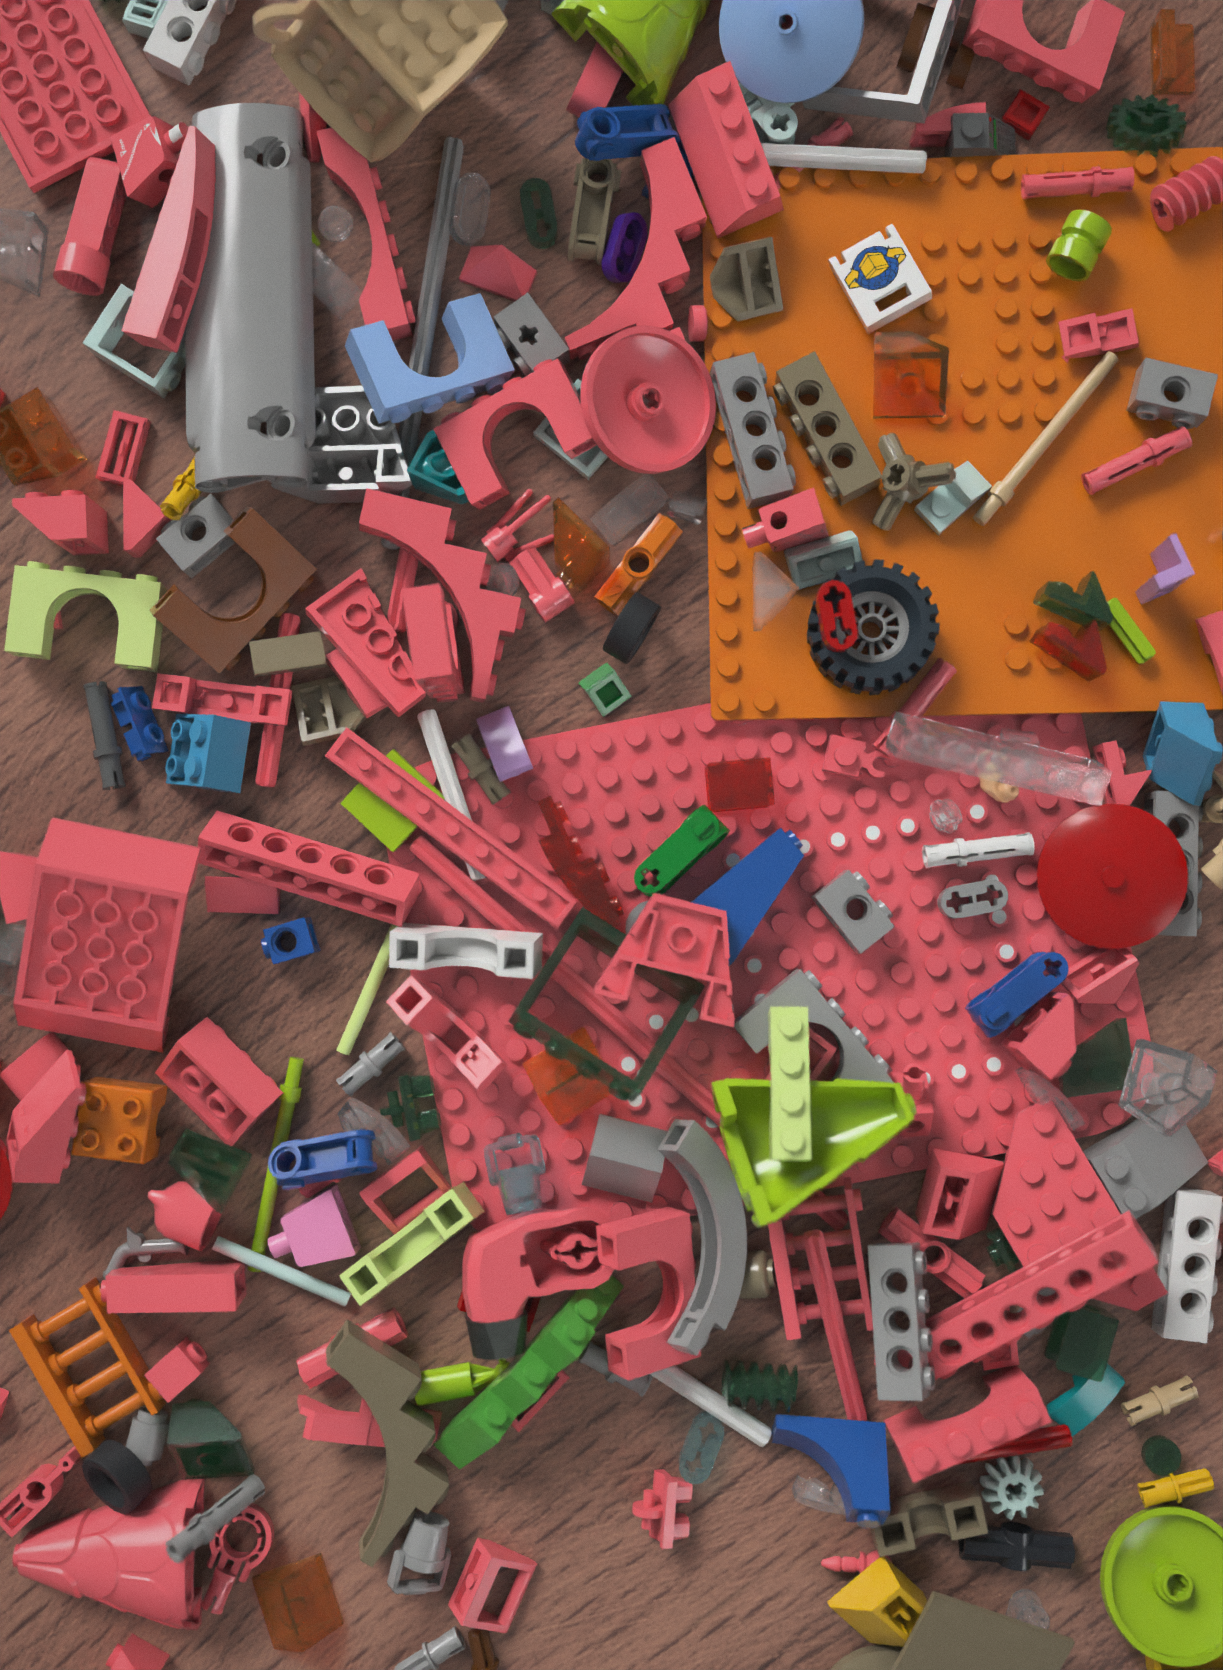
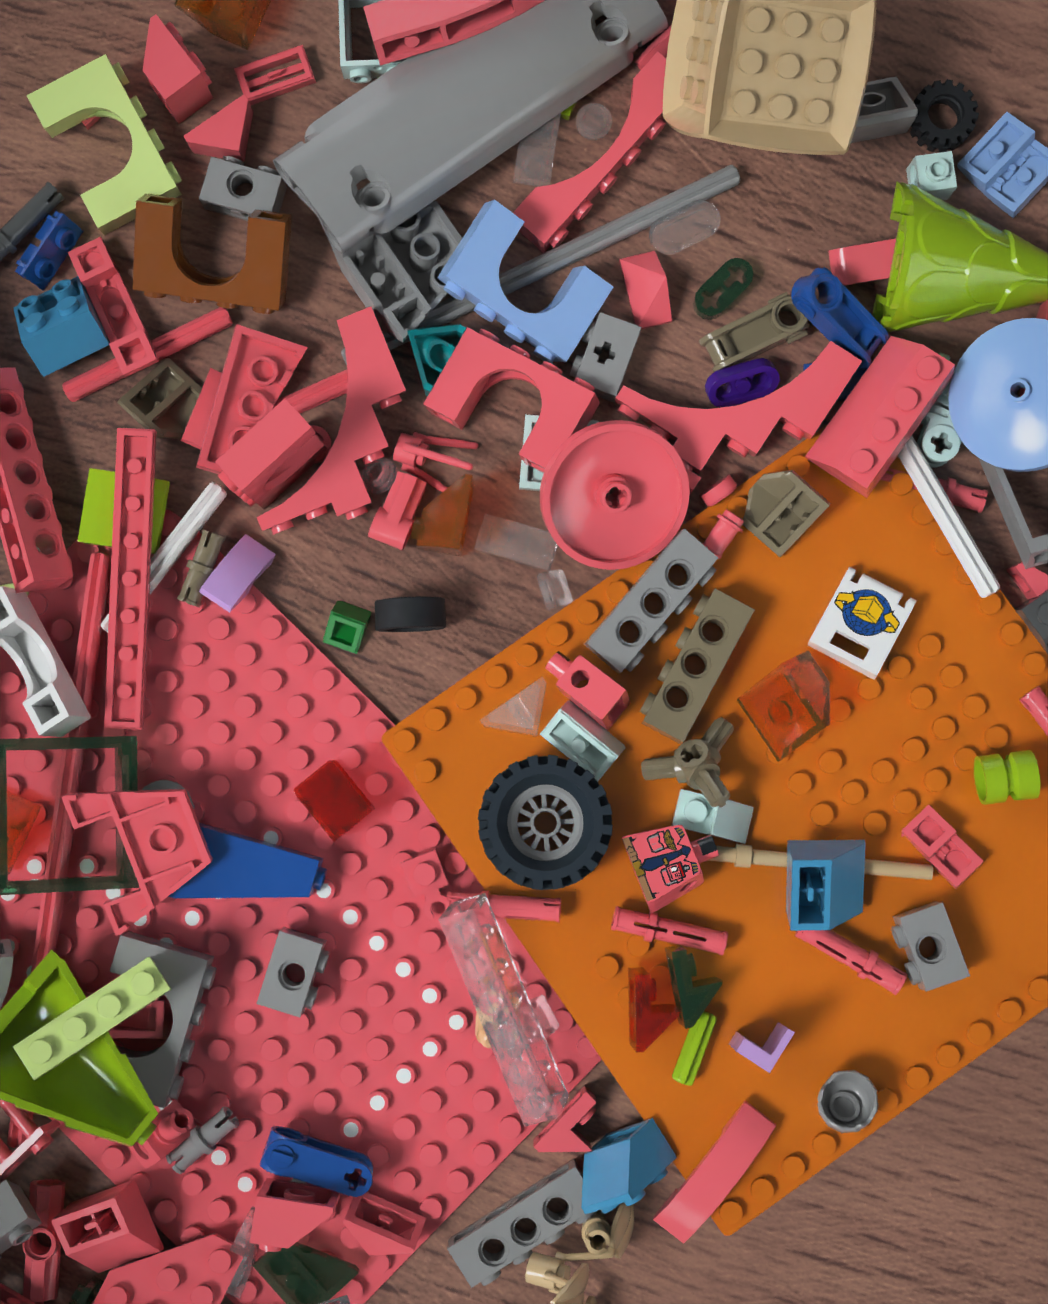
camera: 55 degrees right, 0 degrees up
yellow pin [160,456,202,520] -> none
dark tan slope [249,631,327,678] -> none
clear red slope [538,796,625,927] -> none
orange piece [594,513,683,617] -> none
green piece [634,805,730,897] -> none
red beam [815,580,858,653] -> none
white pin [922,832,1035,868] -> none
clear plate [929,798,962,833] -> none
light grey beam [937,880,1008,918] -> none
red dish [1037,804,1188,949] -> none
none -> light grey pin [166,1106,239,1174]
none -> coral pin [611,906,728,955]
none -> torso [622,825,719,913]
none -> coral pin [702,509,745,559]
none -> dark azure slope [786,840,866,931]

